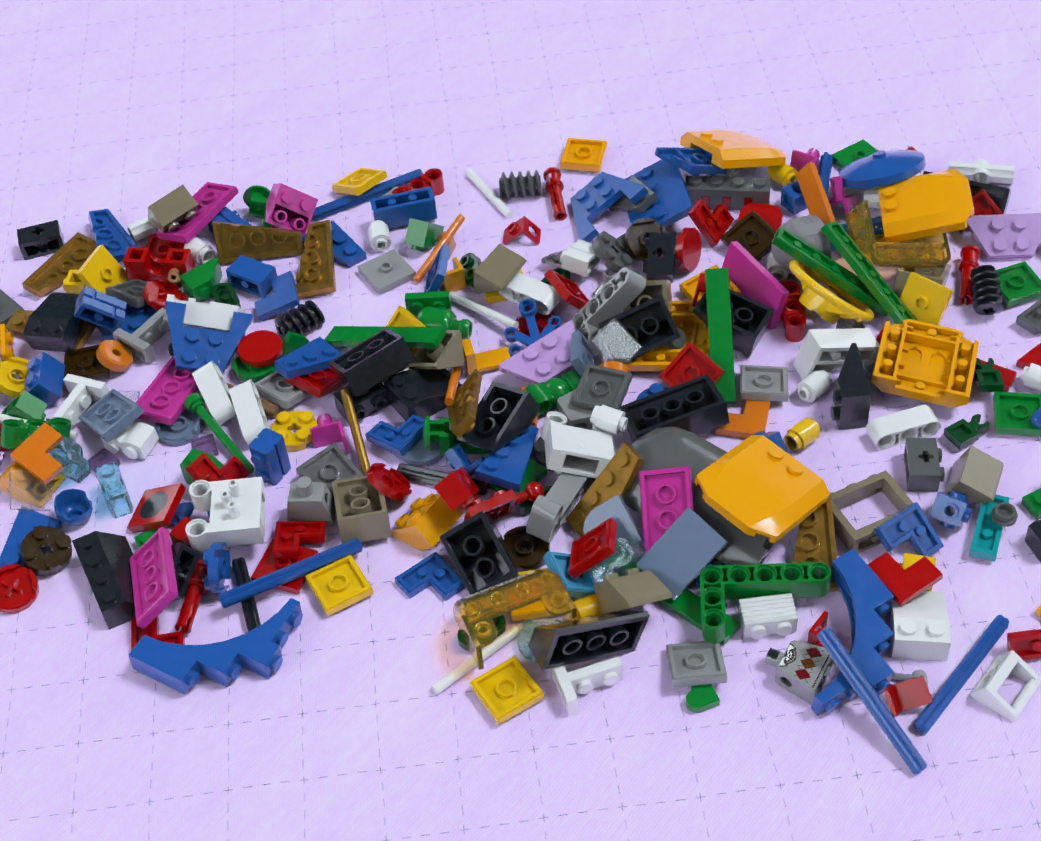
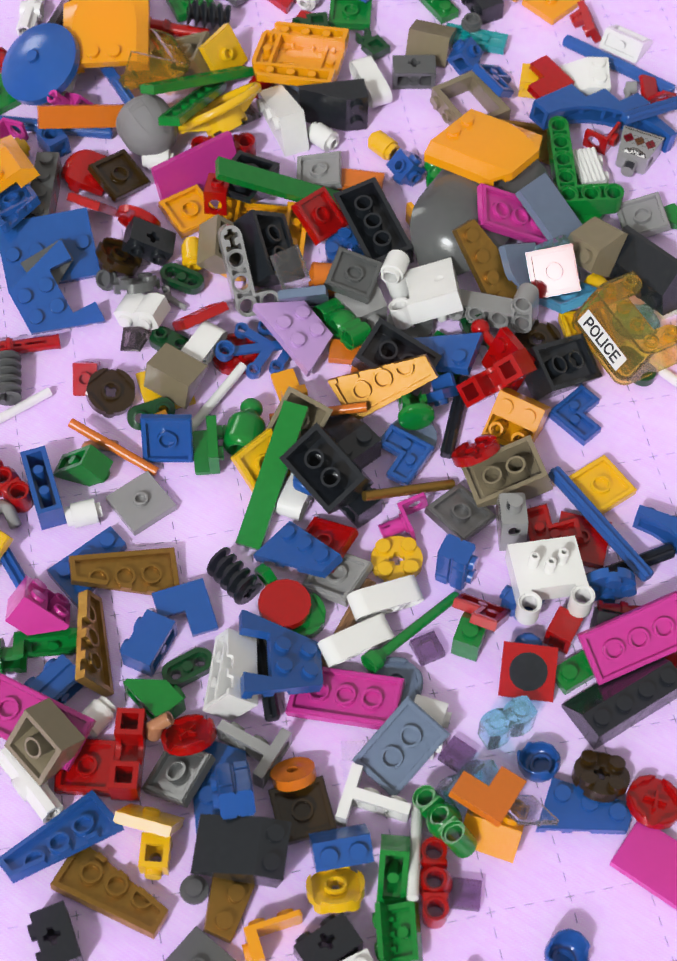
camera: 100 degrees left, 10 degrees up
none -> dark brown plate [85,368,135,418]

